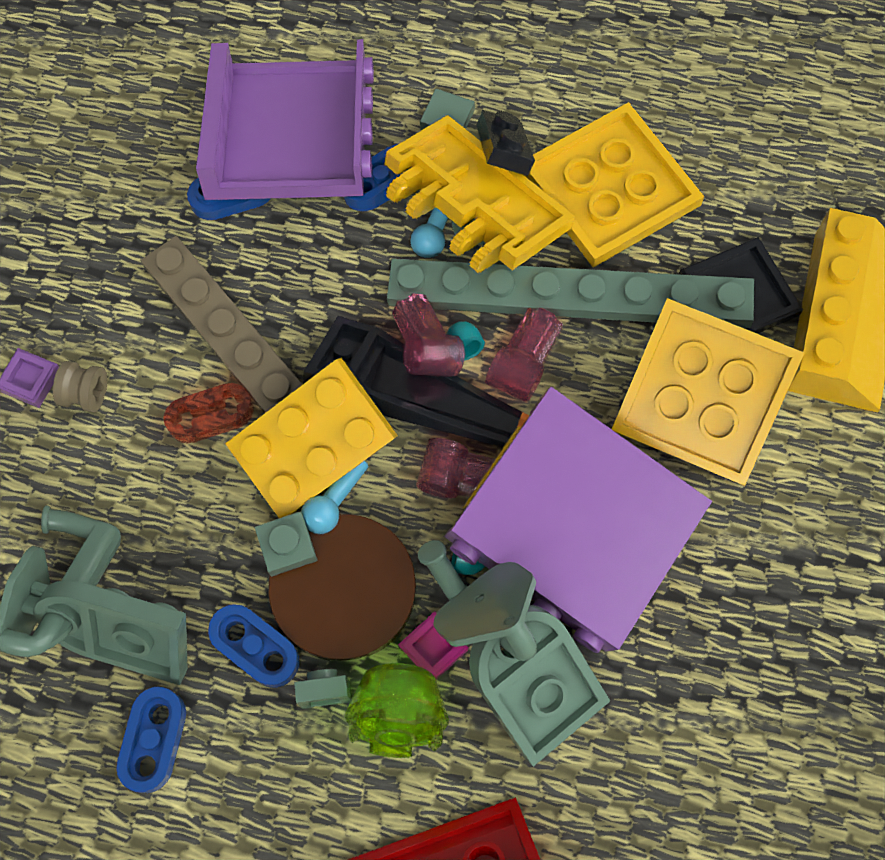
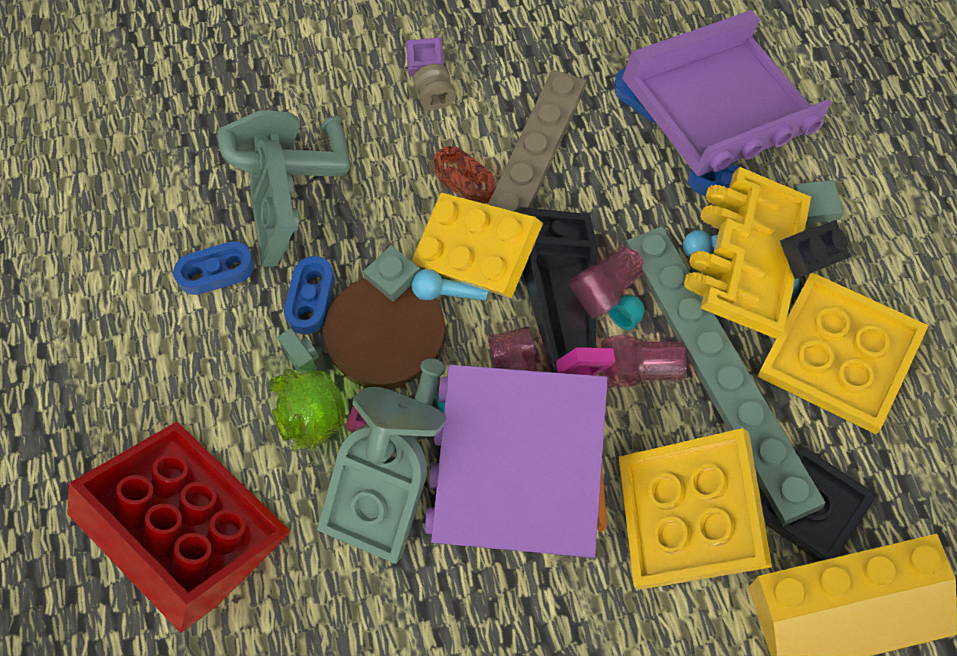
camera: 65 degrees right, 5 degrees down
none -> dark pink tile [556,348,616,376]

